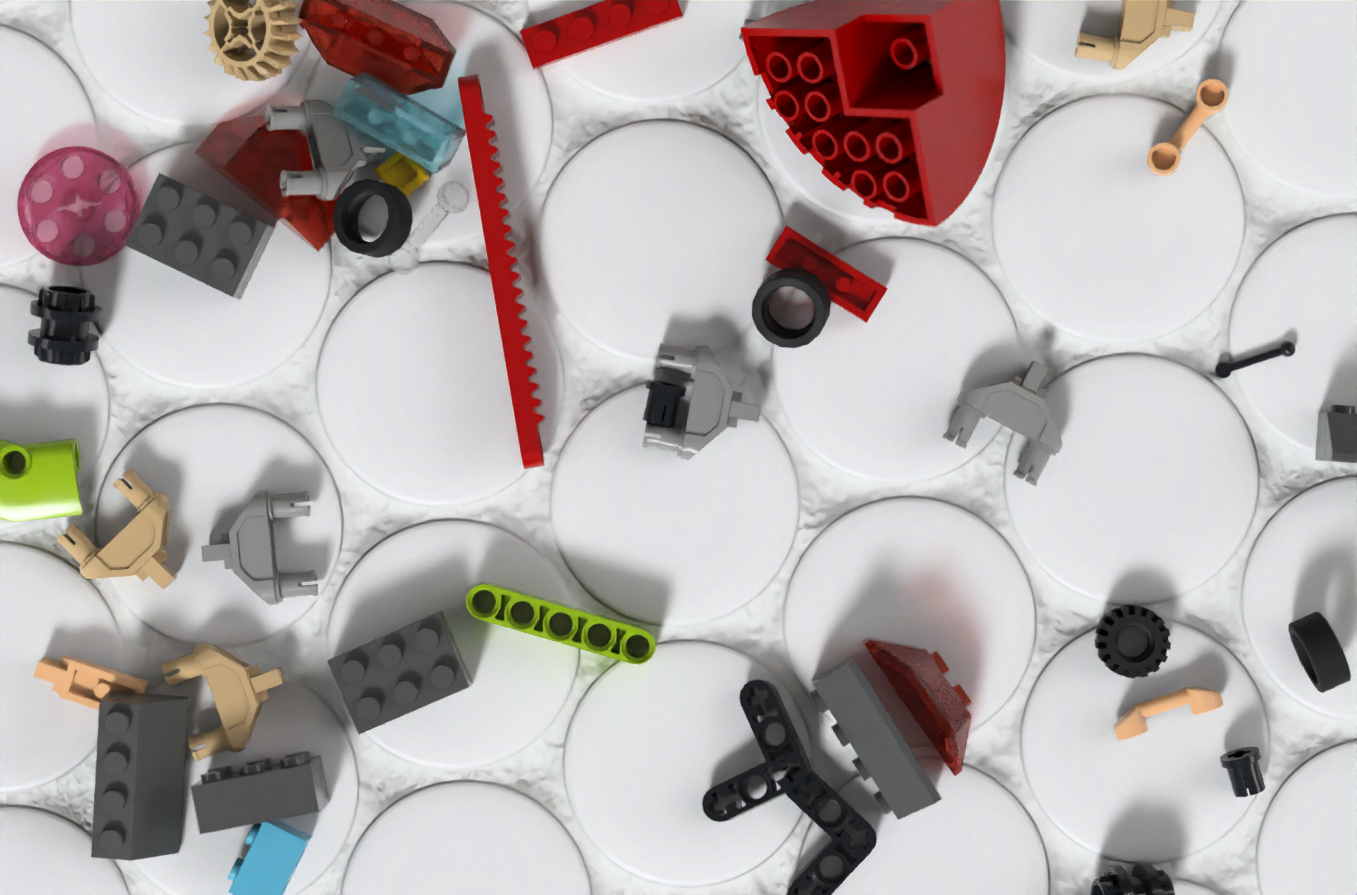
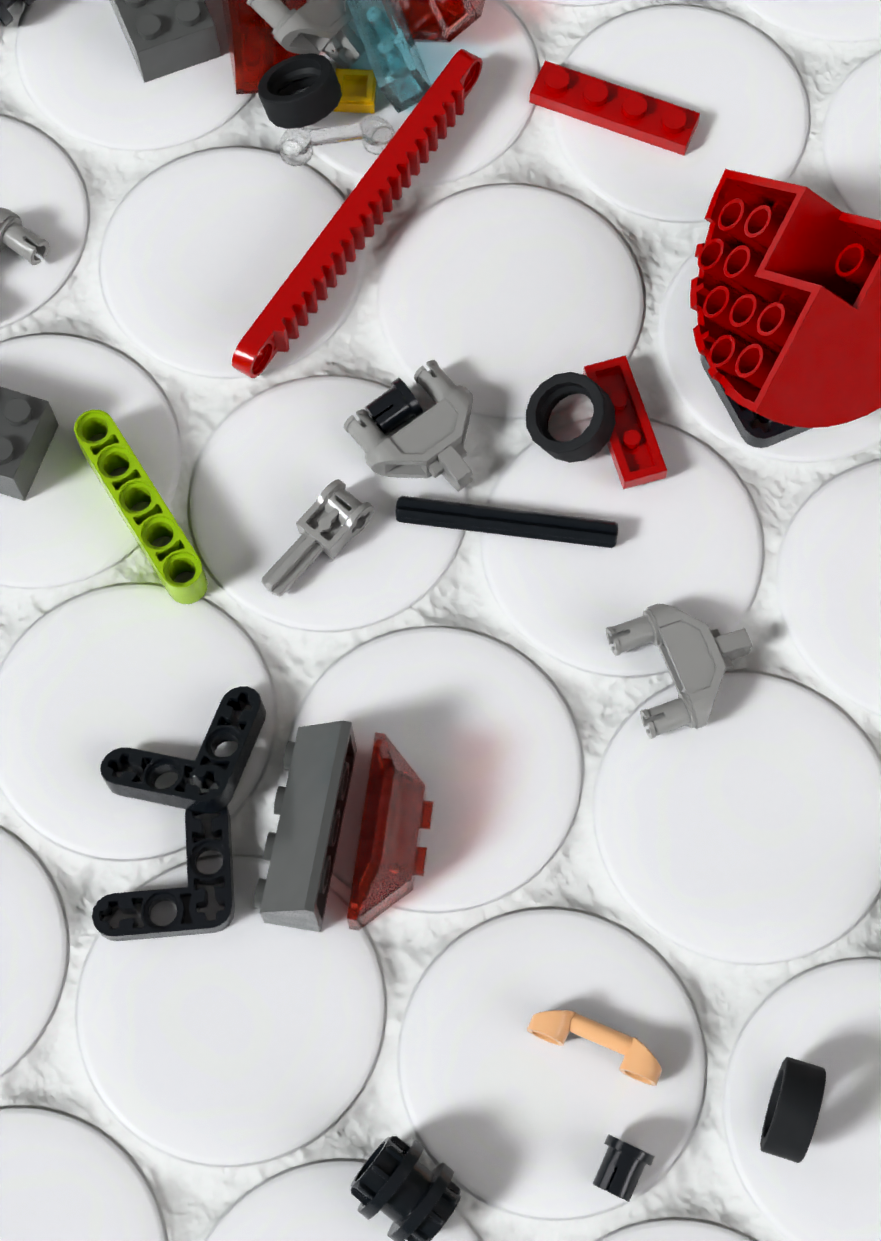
camera: 45 degrees right, 20 degrees down
black tyre [1095,605,1171,678] -> none
none -> light grey connector [261,479,374,597]
none -> black axle [395,496,618,548]

